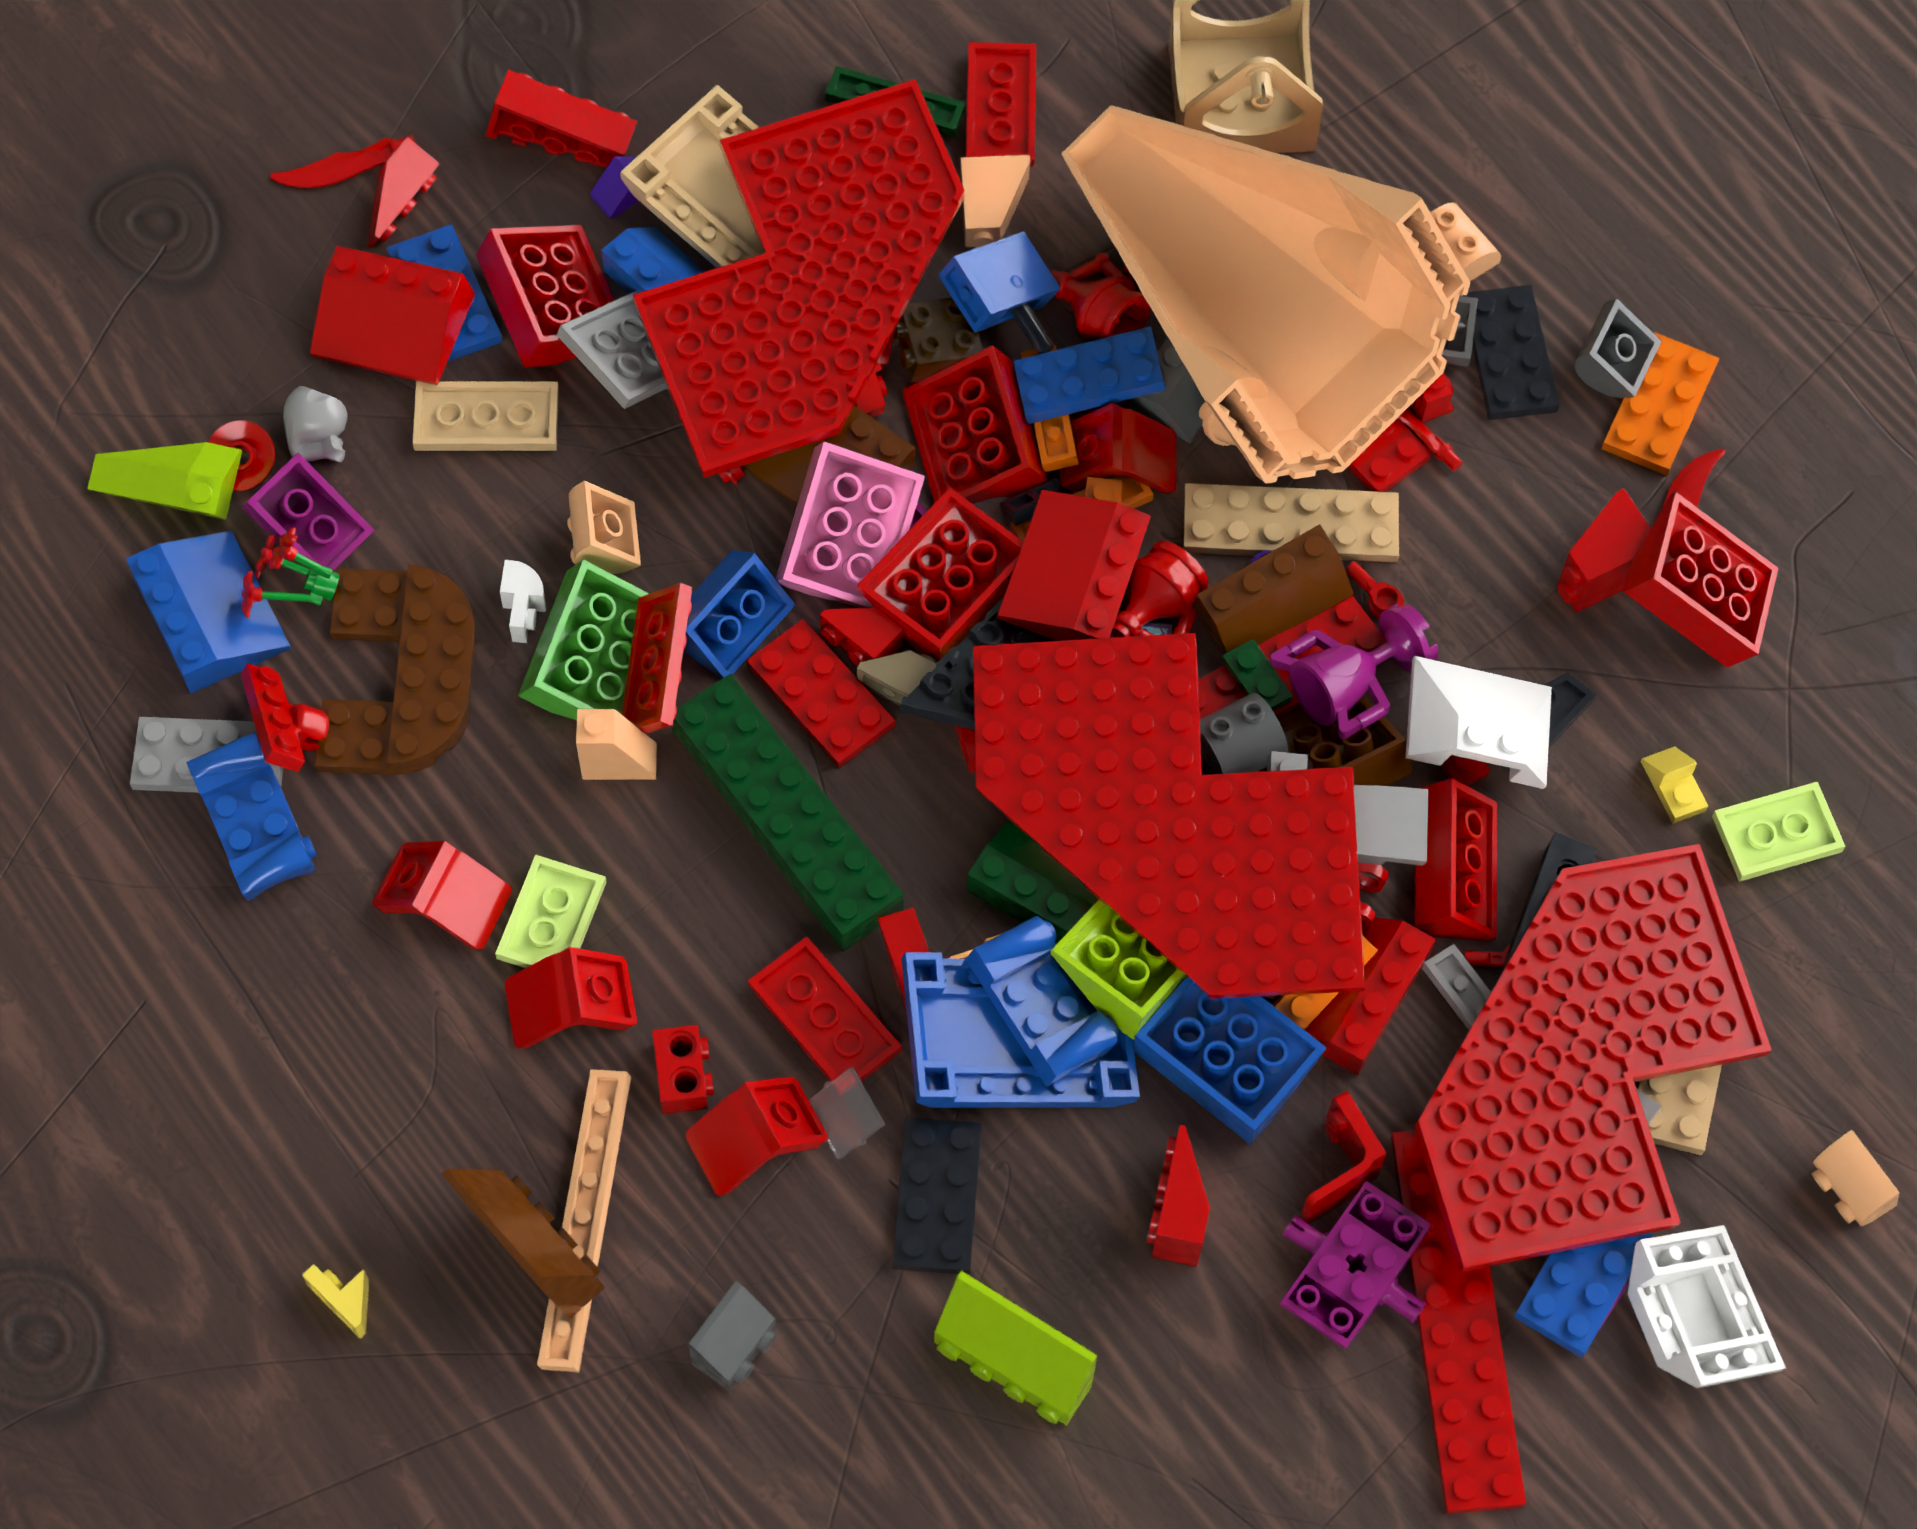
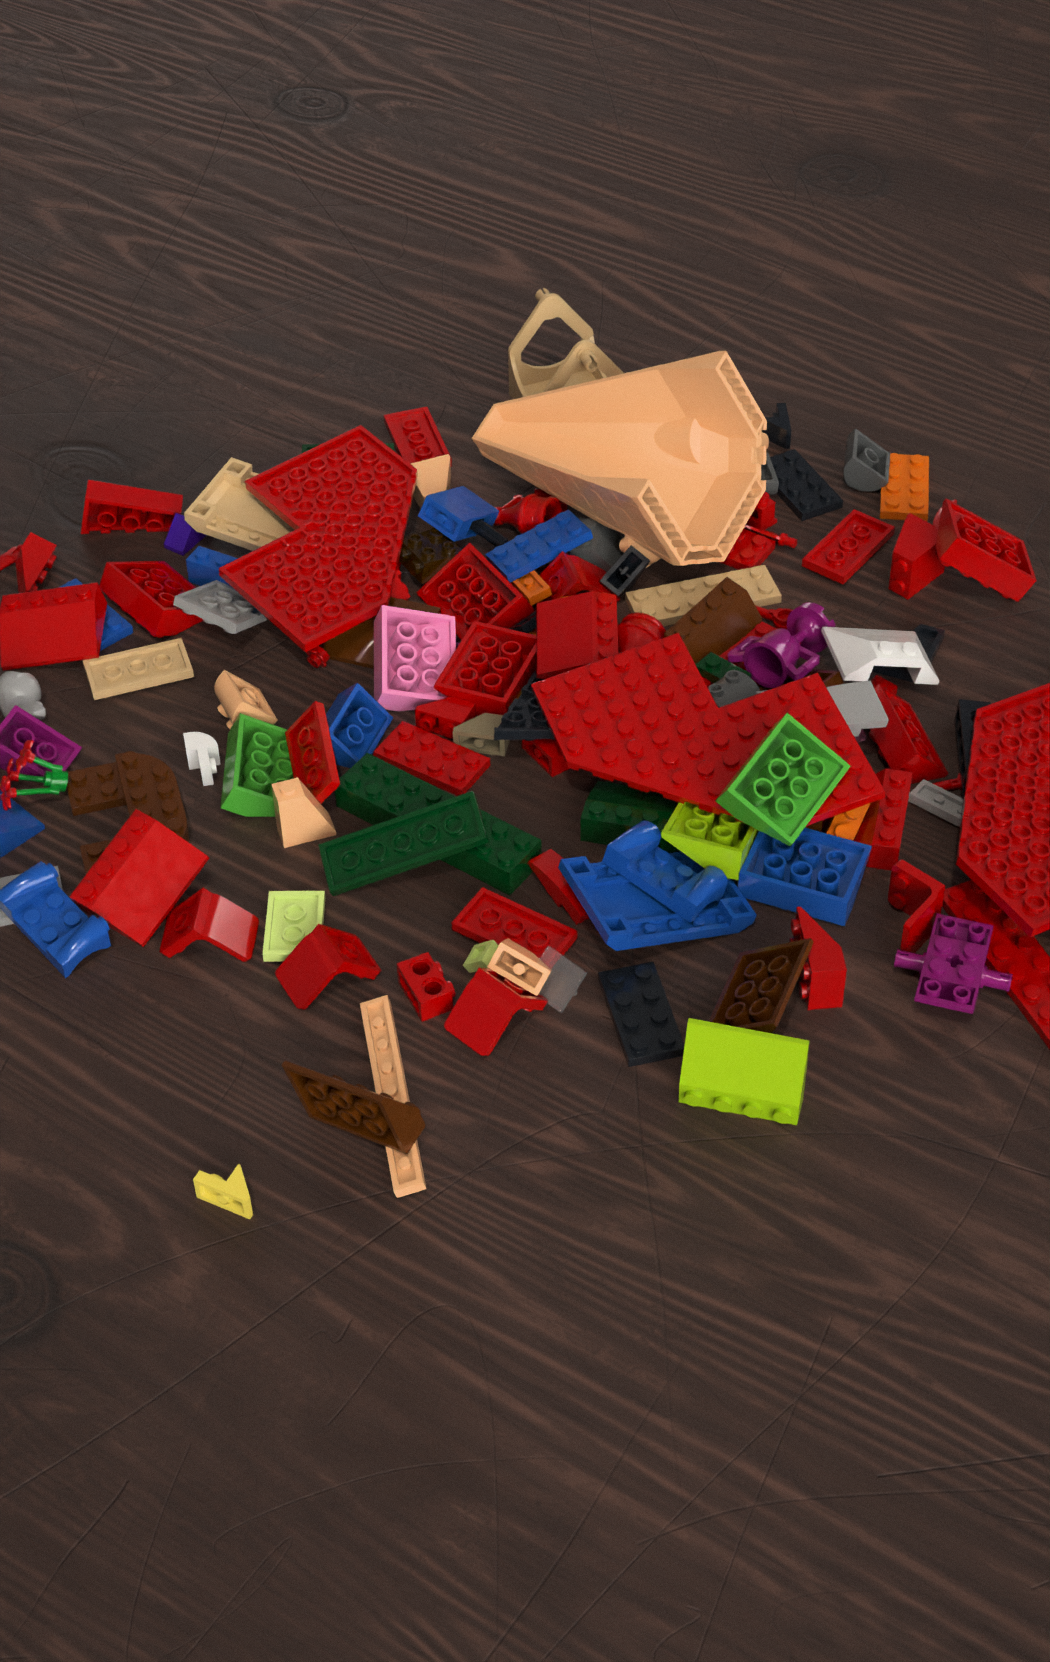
camera: 15 degrees left, 20 degrees down
red plate [240,663,329,772] -> none
dark grey slope [688,1281,777,1391] -> none
light yellow slope [1641,746,1708,824] -> none
none -> red slope [69,809,209,947]
none -> dark green plate [318,791,489,896]
none -> yellowish green plate [463,940,499,973]
none -> light nougat slope [487,938,552,996]
none -> black slope [599,545,650,597]
none -> reddish brown slope [708,938,814,1033]
none -> bright green slope [715,713,851,846]
none -> black slope [762,403,792,449]
none -> red plate [802,509,895,585]

